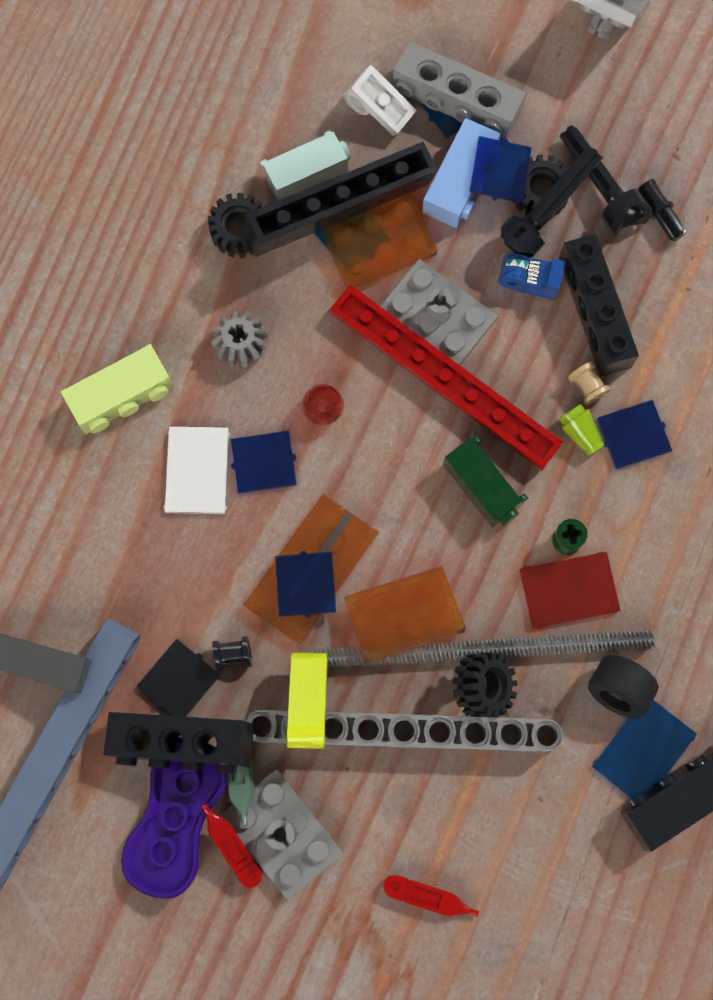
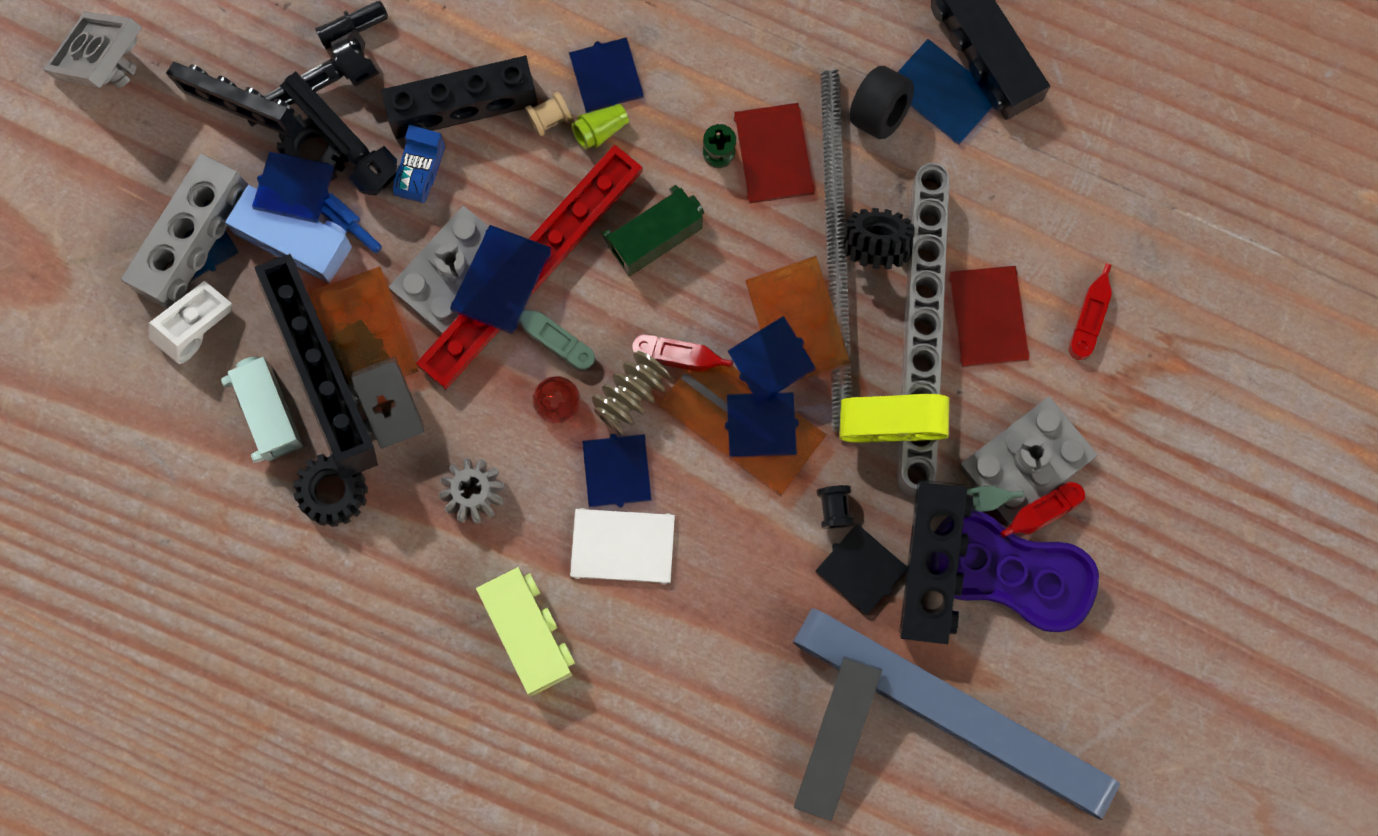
camera: 90 degrees left, 0 degrees up
none -> black plate [166,61,303,139]
none -> blue axle [317,193,382,253]
none -> dark grey brick [347,356,424,449]
none -> clear blue piece [450,225,552,334]
none -> sand green piece [505,302,595,371]
none -> dark tan piece [592,351,674,436]
none -> piece [632,335,733,372]
none -> clear blue piece [728,316,816,404]
none -> clear red piece [949,266,1030,367]

